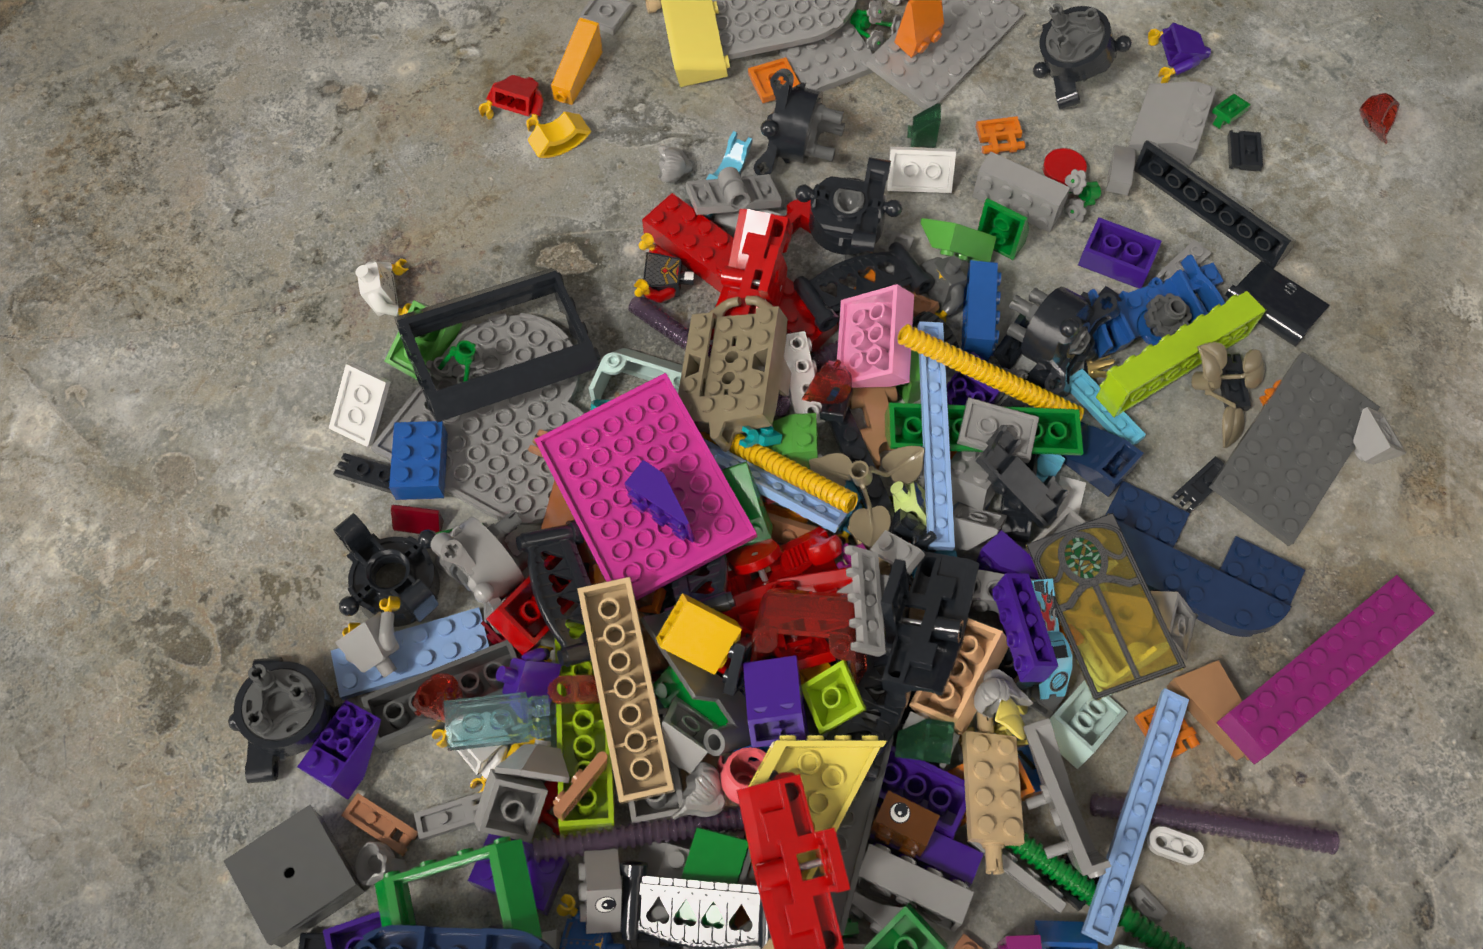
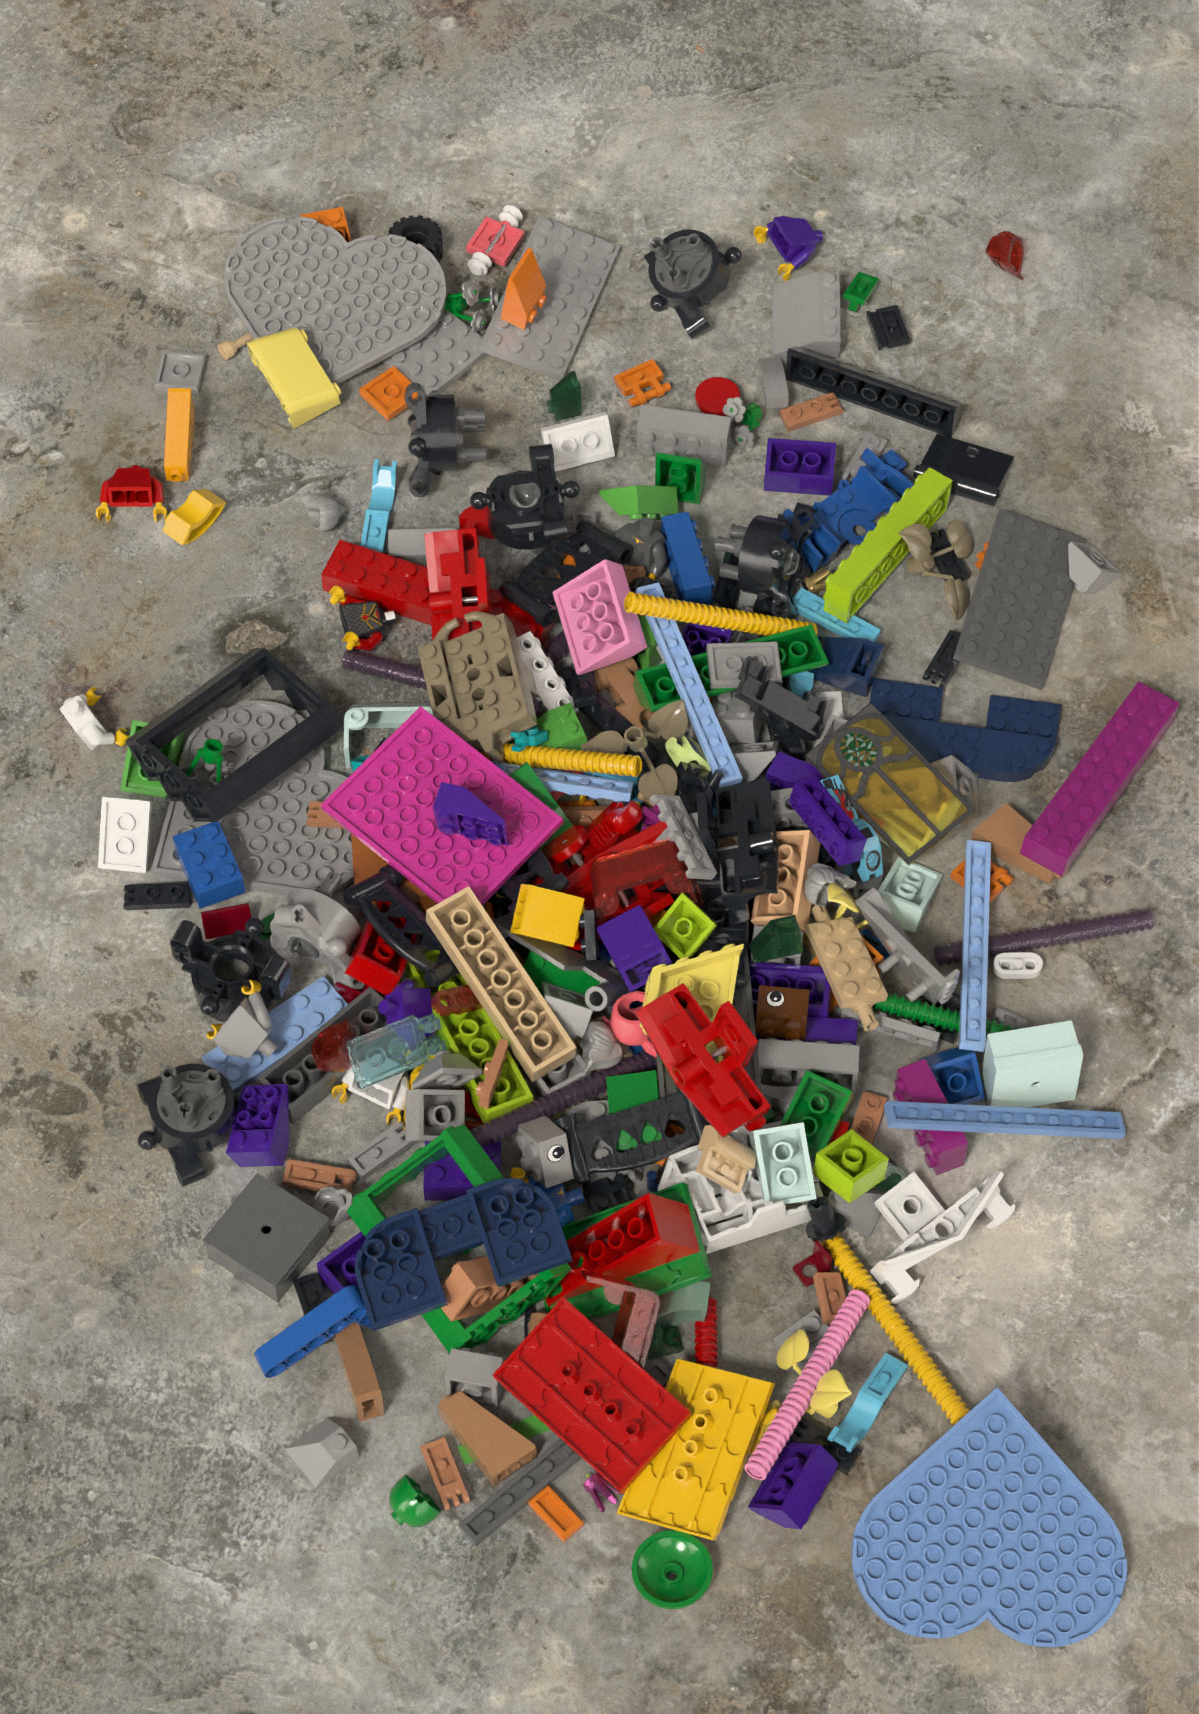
camera: 20 degrees left, 5 degrees down
light grey plate [686,167,782,215] -> none
clear red helmet [801,359,852,404] -> none
light grey plate [870,530,925,575] -> none
dark grey plant [1144,293,1192,338] -> none
none -> nougat hinge [779,392,844,432]

